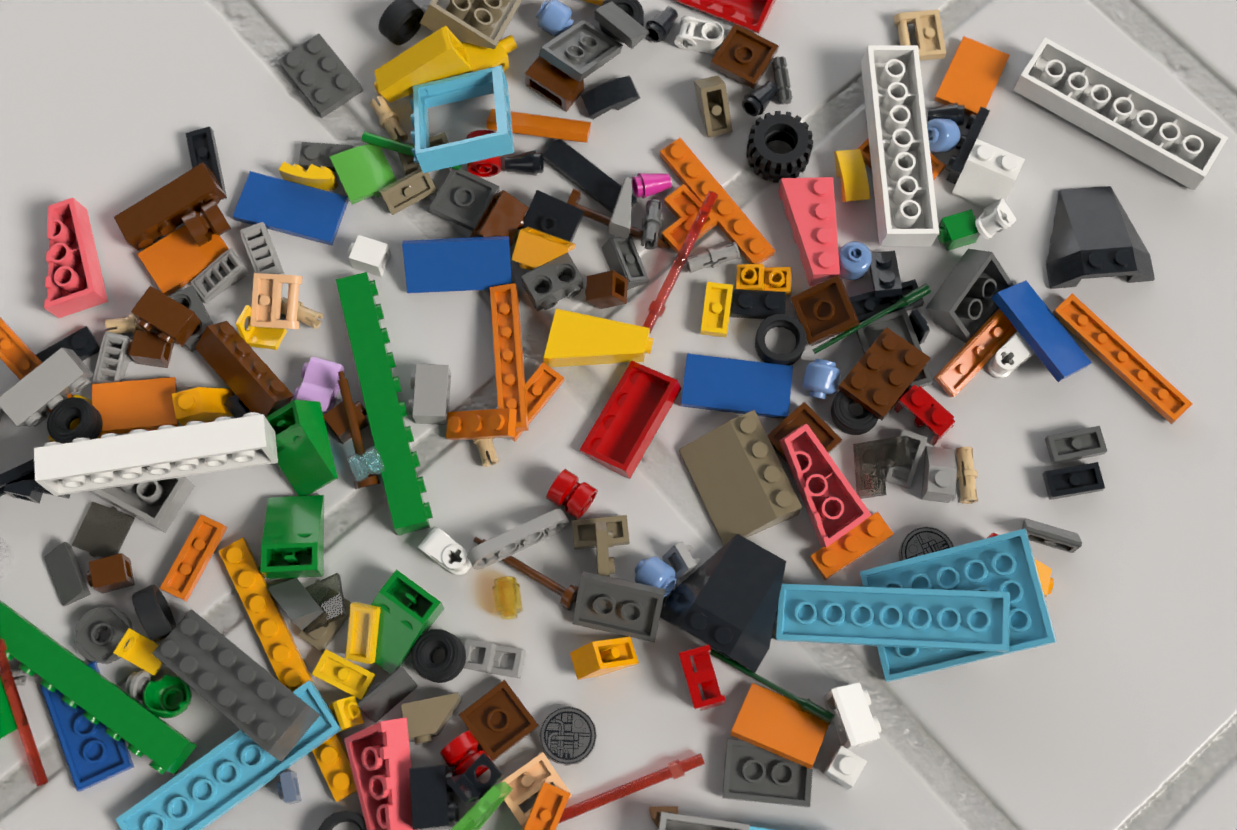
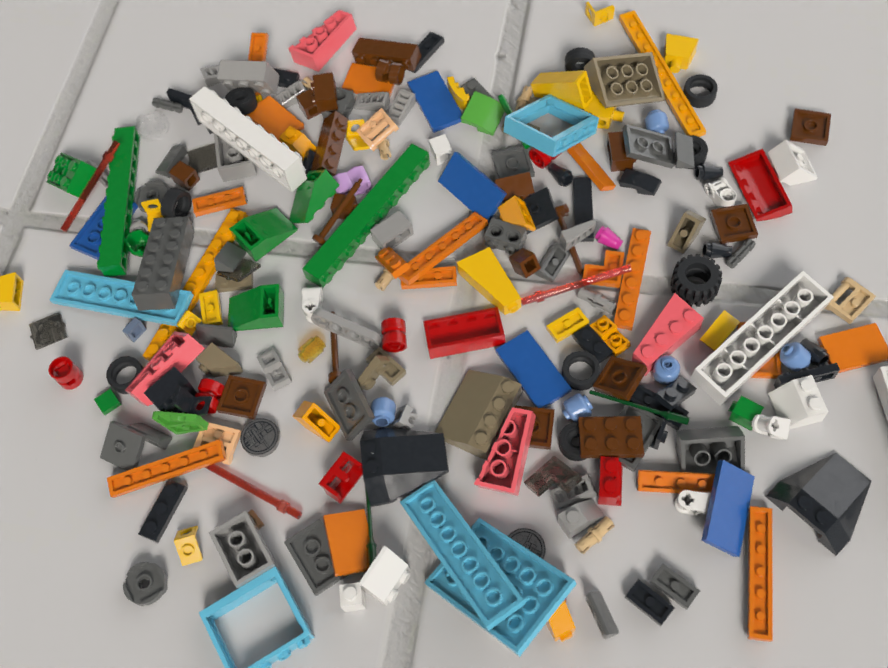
camera: 60 degrees right, 10 degrees down
dark grey plate [278,34,363,118] -> none
yellow tile [345,602,381,664] -> none
clear light blue wheel [348,446,385,482] -> none
dark tan plate [379,168,437,215] -> none
black tyre [411,629,466,683] -> none
dark grey pin [641,199,663,250] -> none
orange plate [809,512,894,580] -> none

